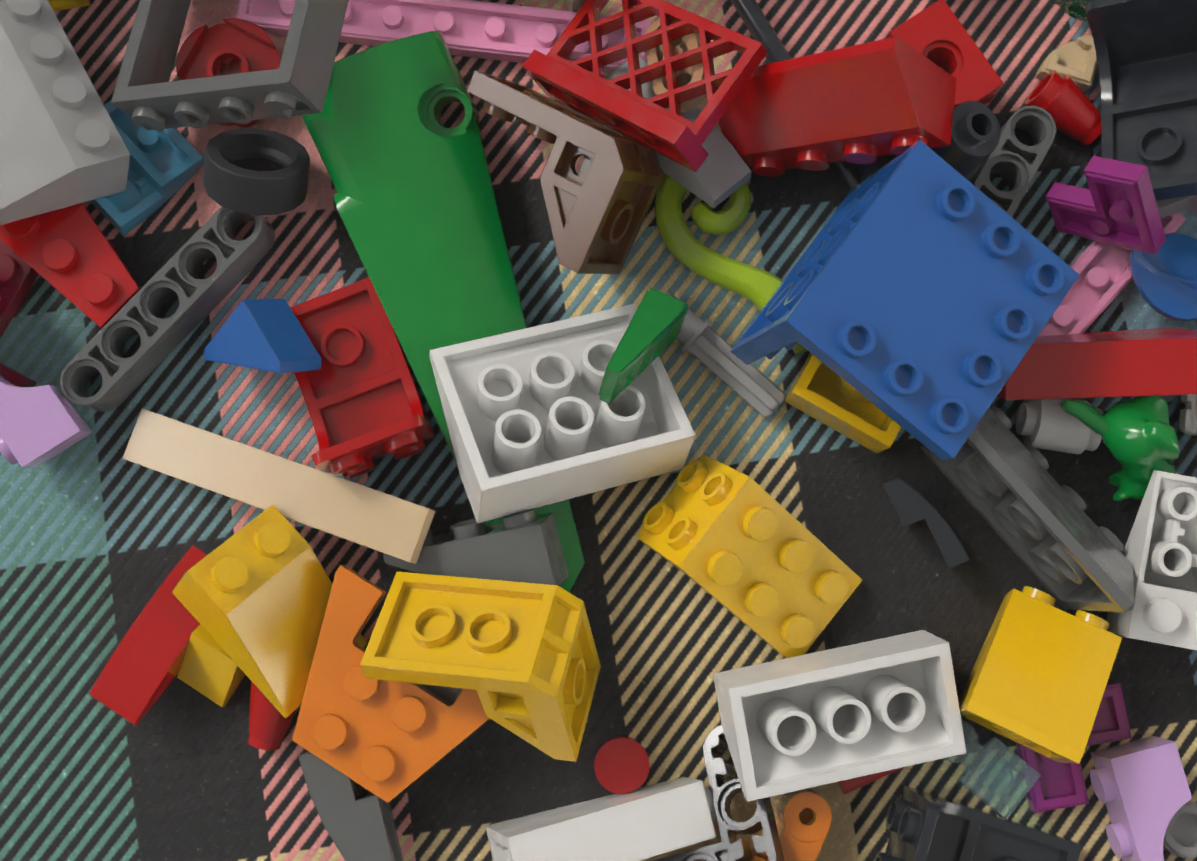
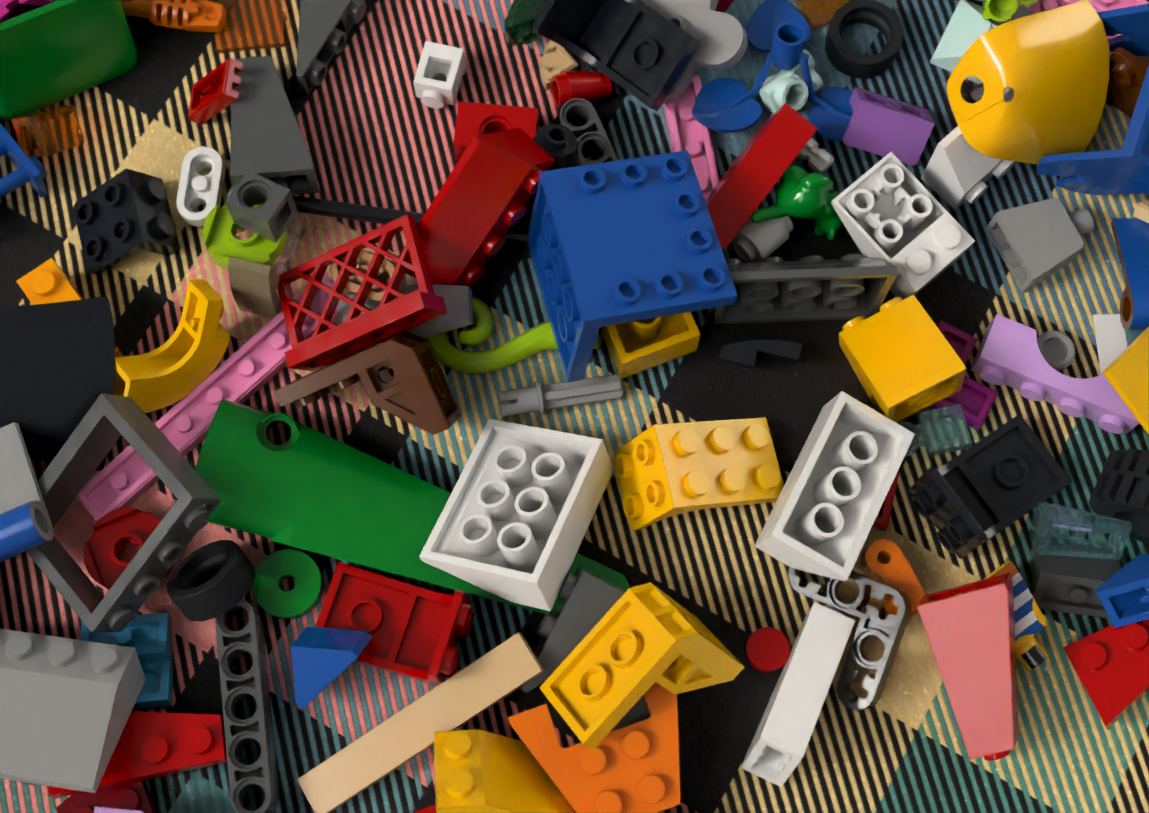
camera: 55 degrees left, 10 degrees down
green slope [598,288,688,404] -> none
magenta tile [1046,156,1166,254] -> none
none -> green piece [252,549,324,620]

